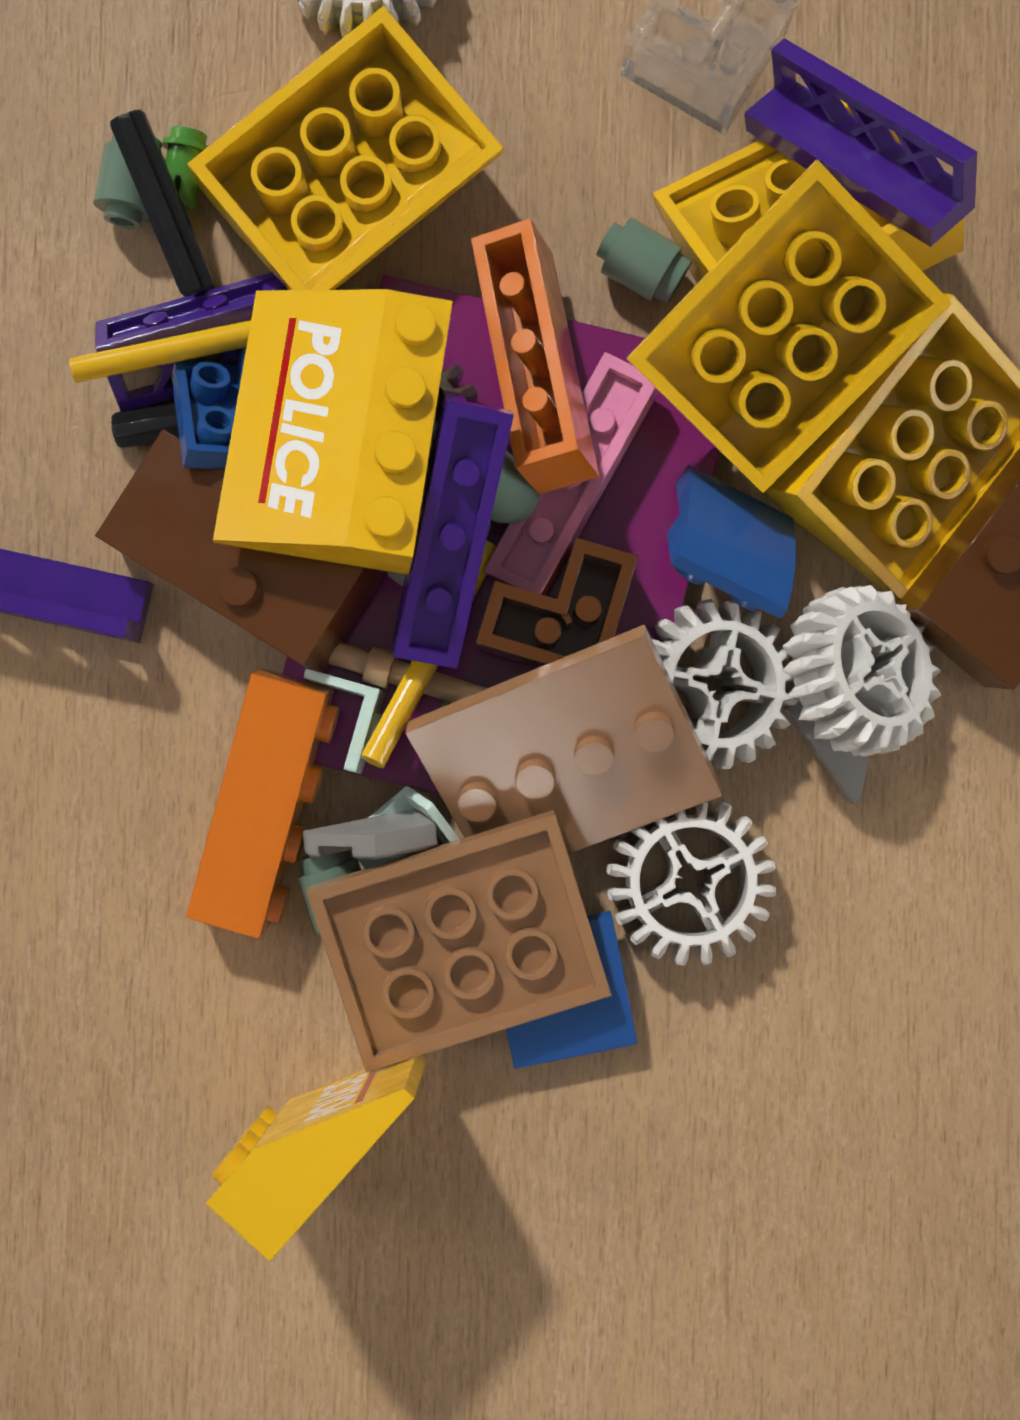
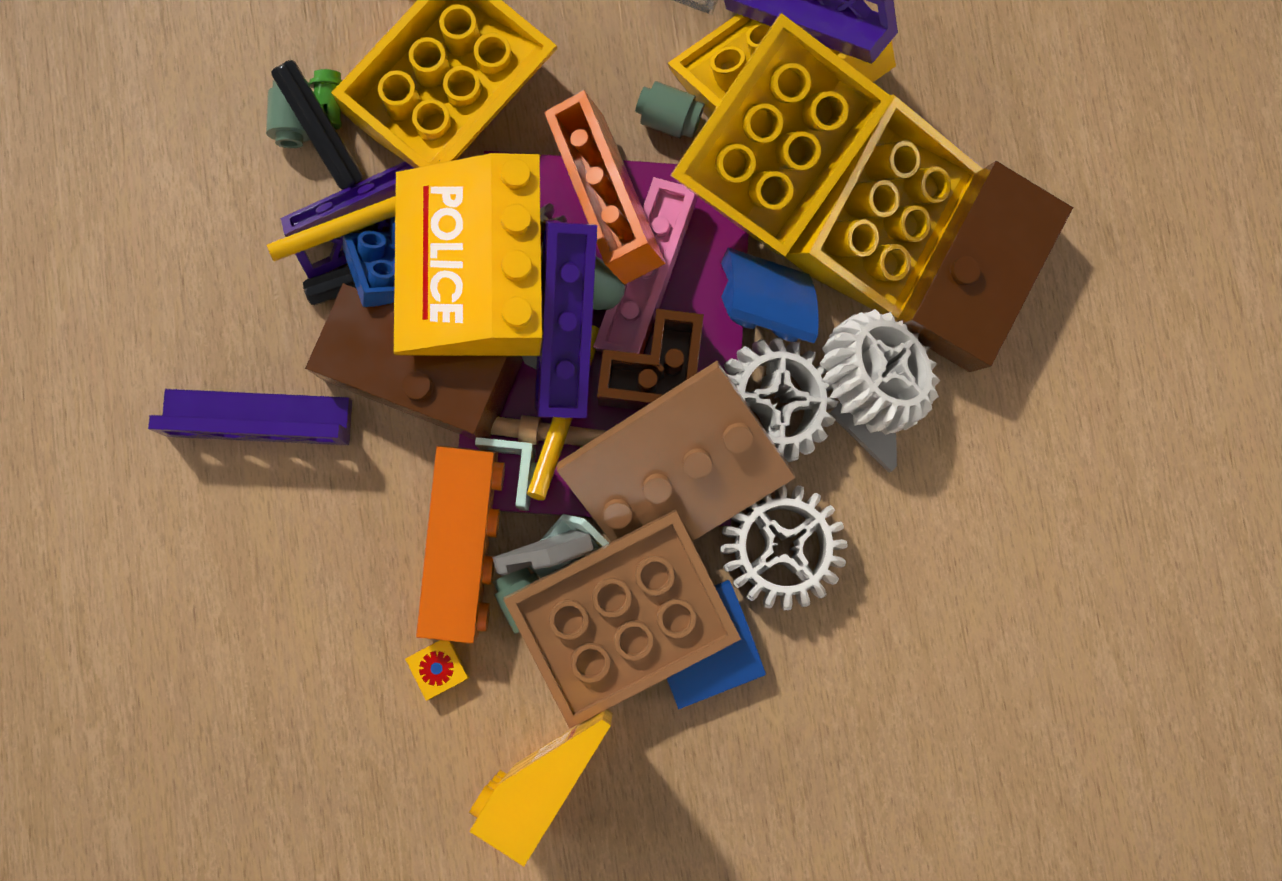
camera: 15 degrees left, 5 degrees down
none -> yellow tile [405,640,470,701]

